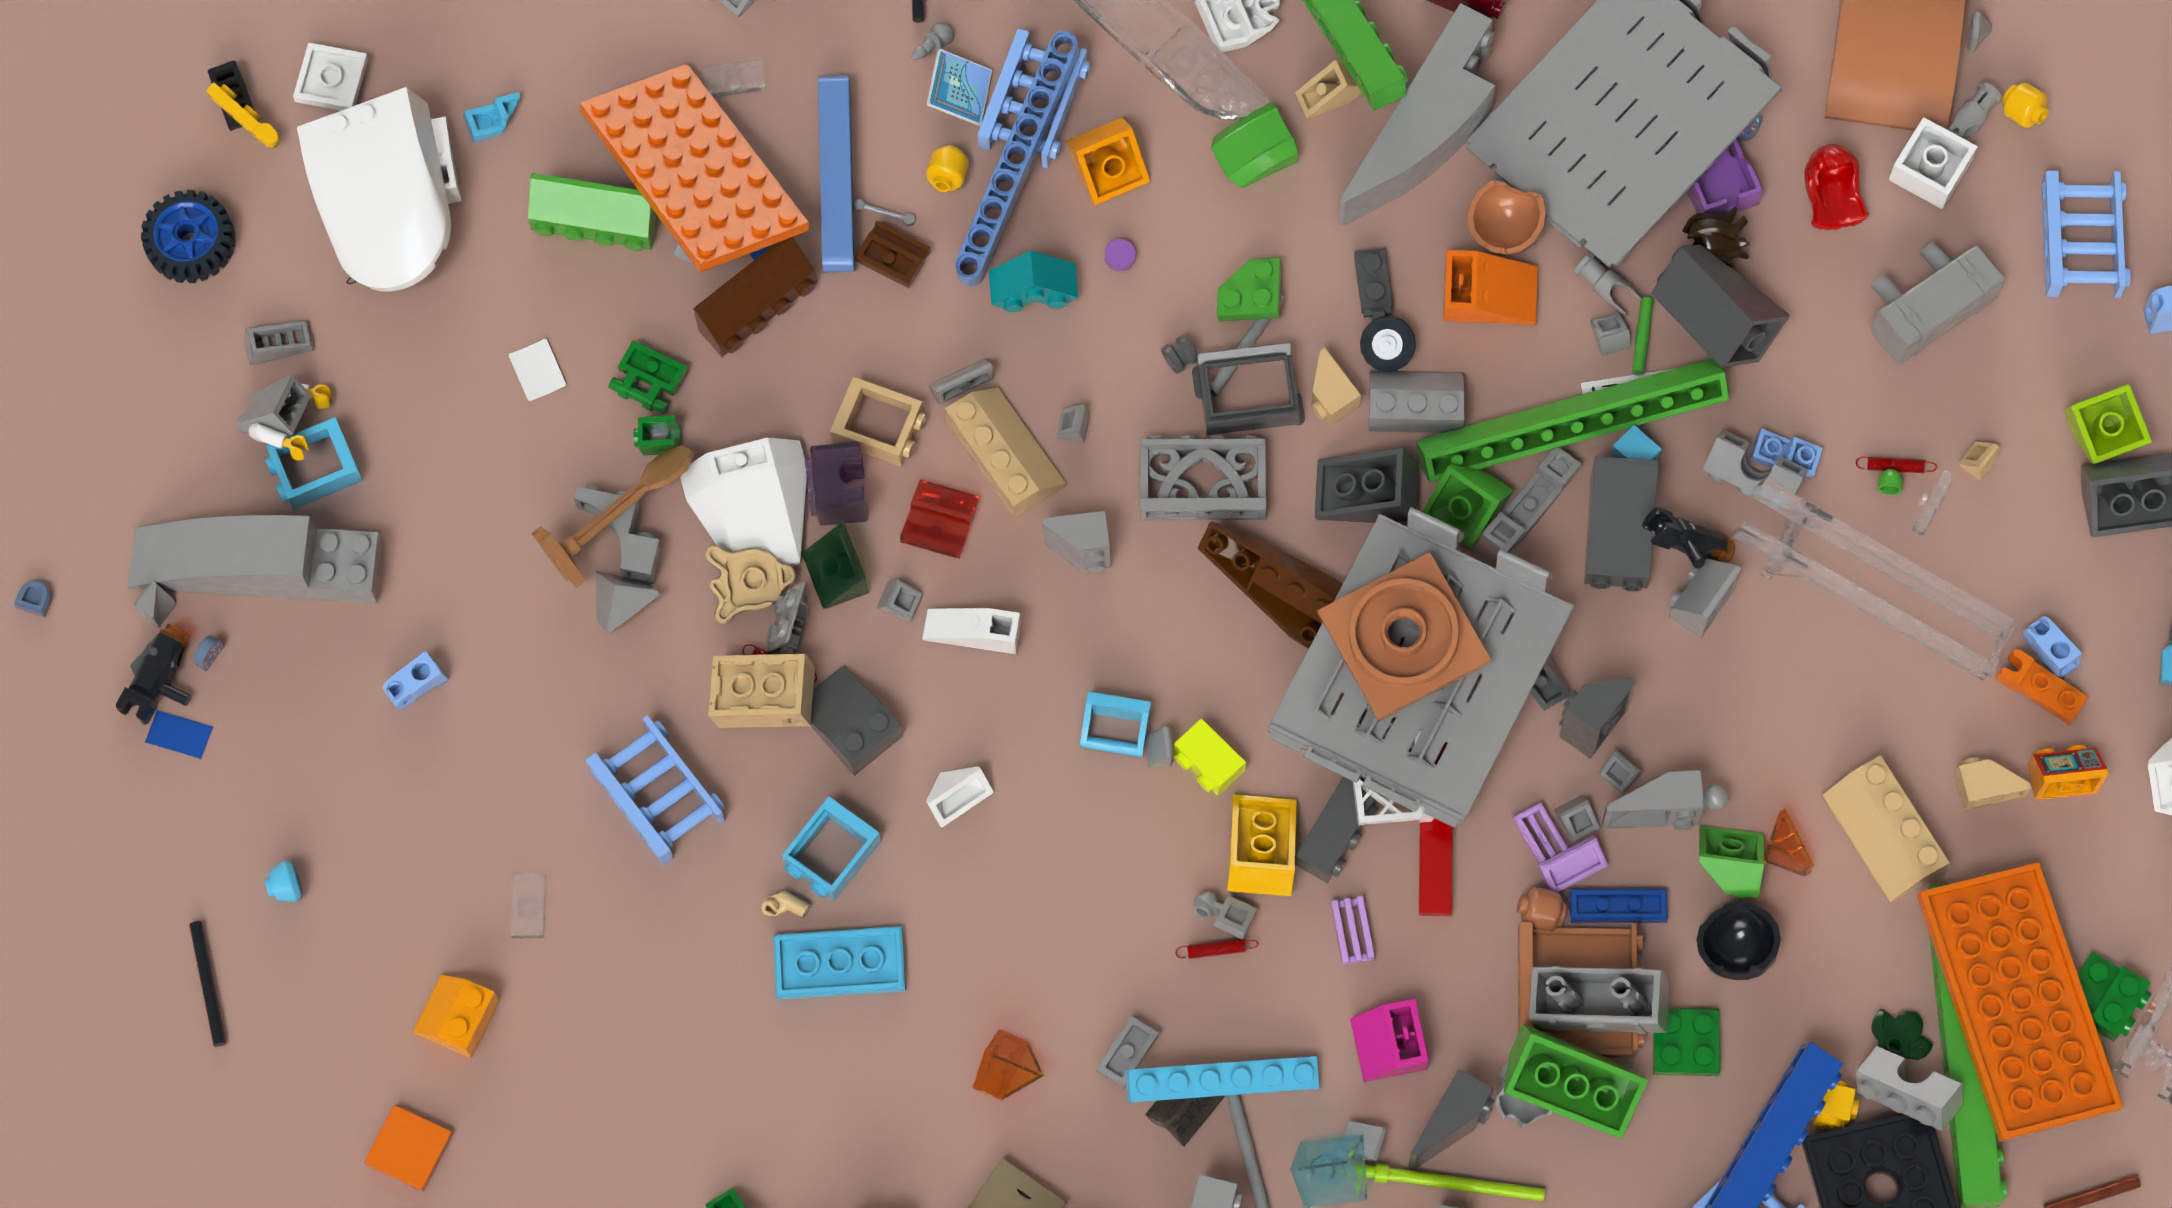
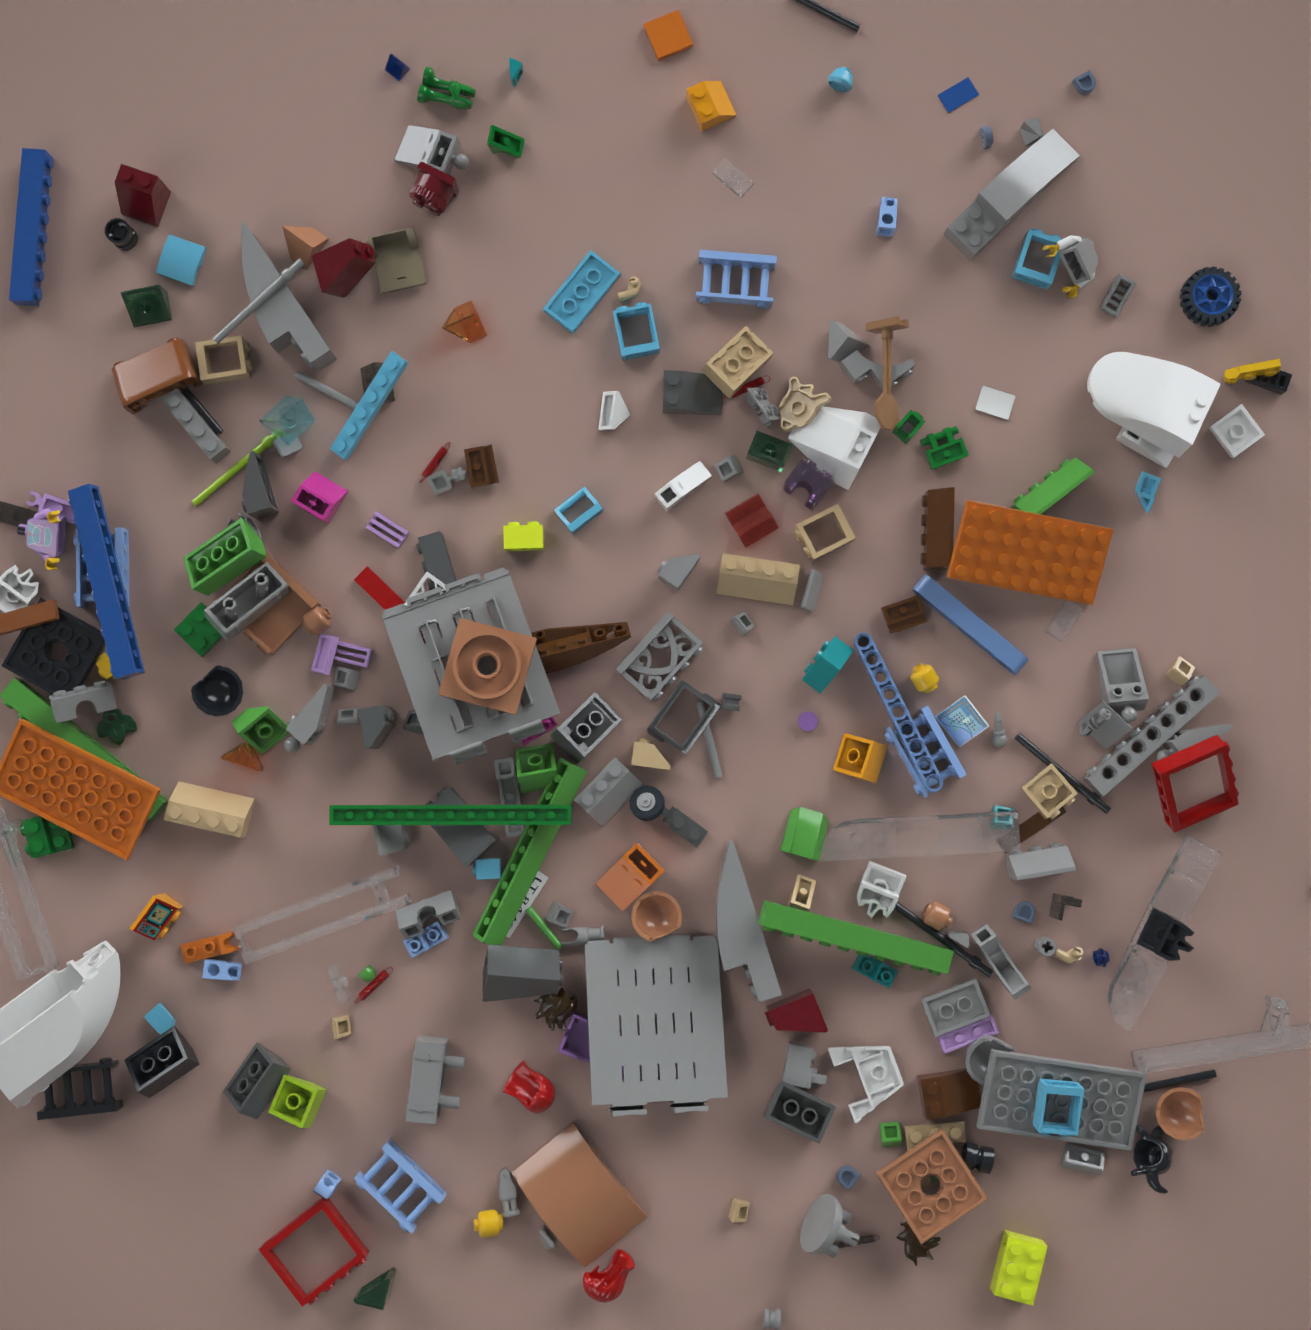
camera: 130 degrees right, 15 degrees up
black piece [116,624,191,725] -> none
light grey hinge [853,198,915,227] -> none
light grey plate [1096,1016,1159,1089] -> none
light grey slope [1146,727,1172,768] -> none
bright green plate [1217,258,1282,322] -> none
yellow slope [1227,794,1297,896] -> none
blue tile [1569,889,1668,923] -> none
black piece [1642,507,1735,568] -> none
white brick [1889,117,1978,210] -> none
tan slope [1954,757,2031,811] -> none
none -> green plate [329,805,571,825]
none -> reddish brown plate [464,444,499,488]

